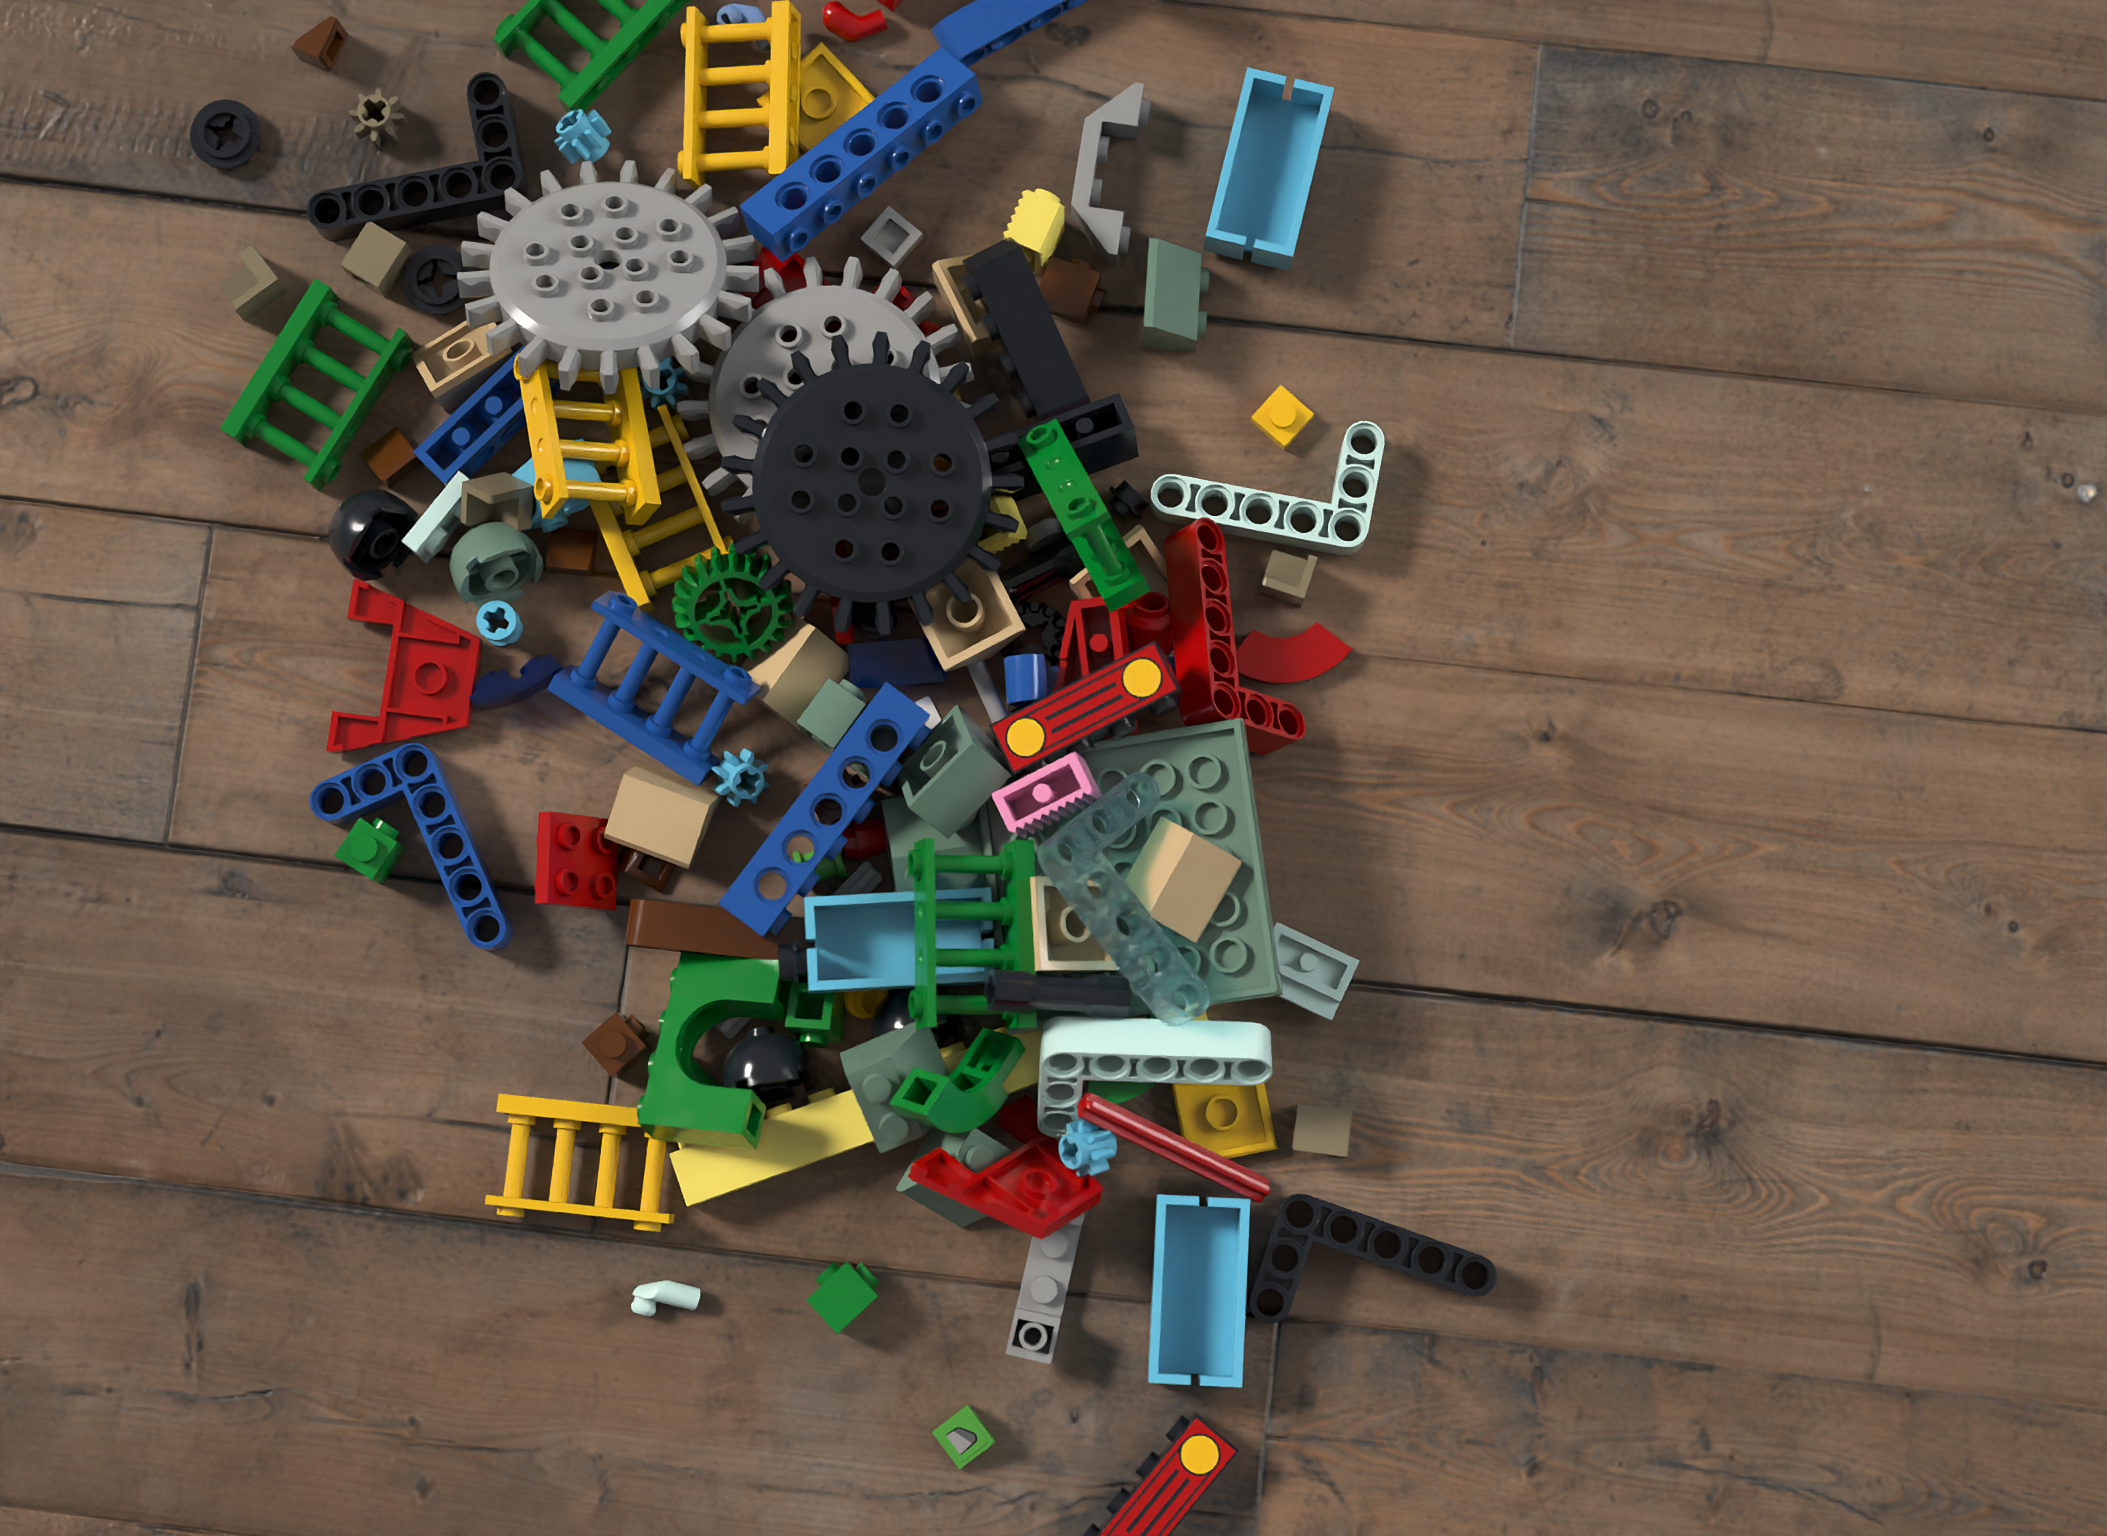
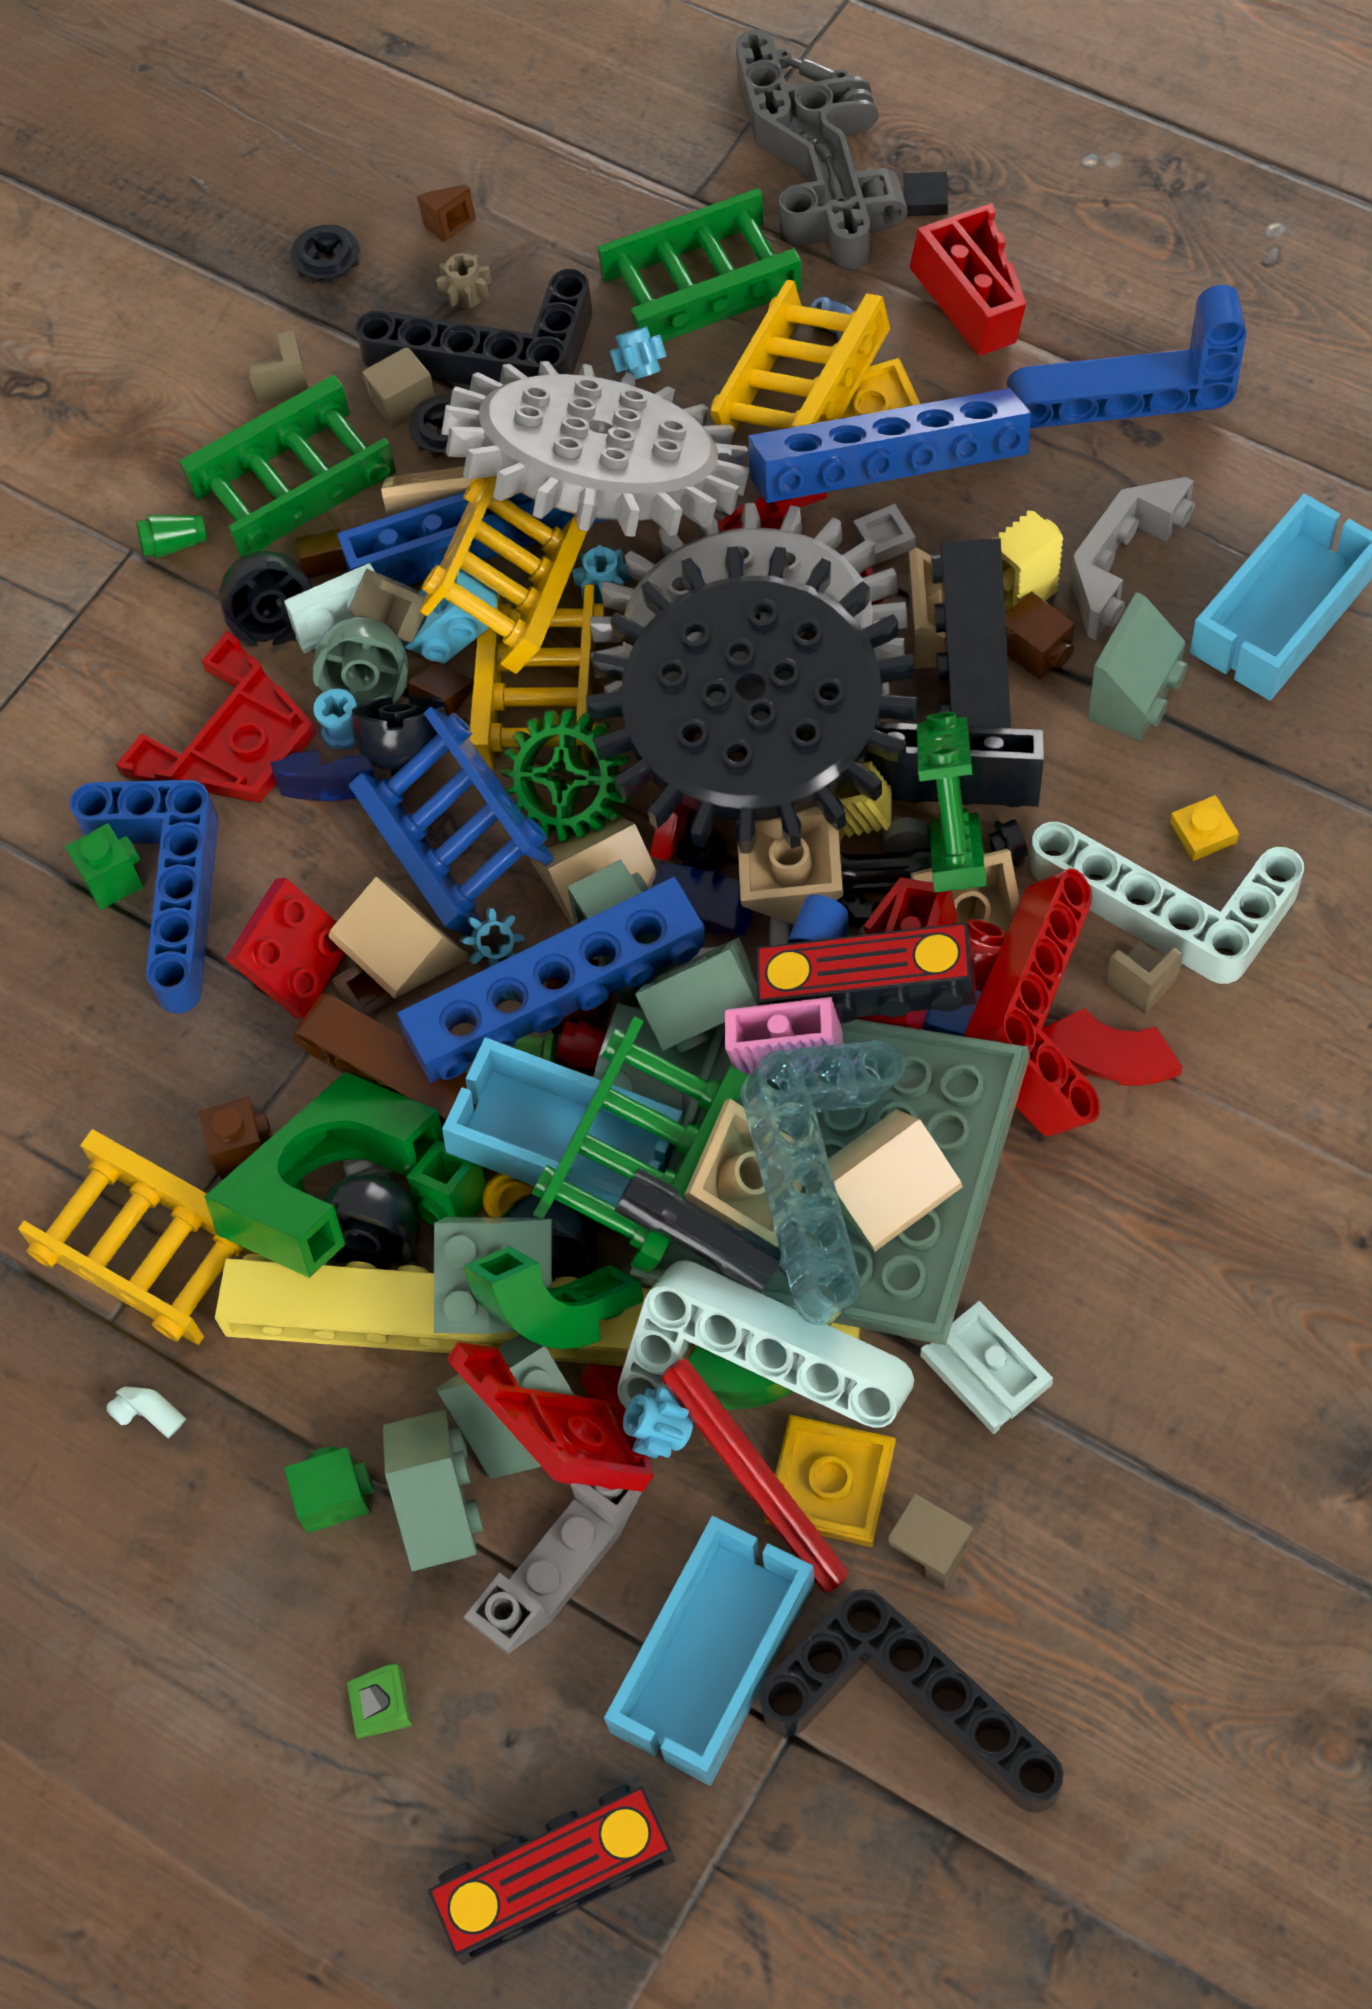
camera: 30 degrees right, 20 degrees down
black plate [778,940,807,986] -> none
red arm [822,1,888,42] -> none
none -> green cone [136,514,206,560]
none -> black cylinder [351,695,447,776]
none -> sand green brick [383,1409,484,1571]

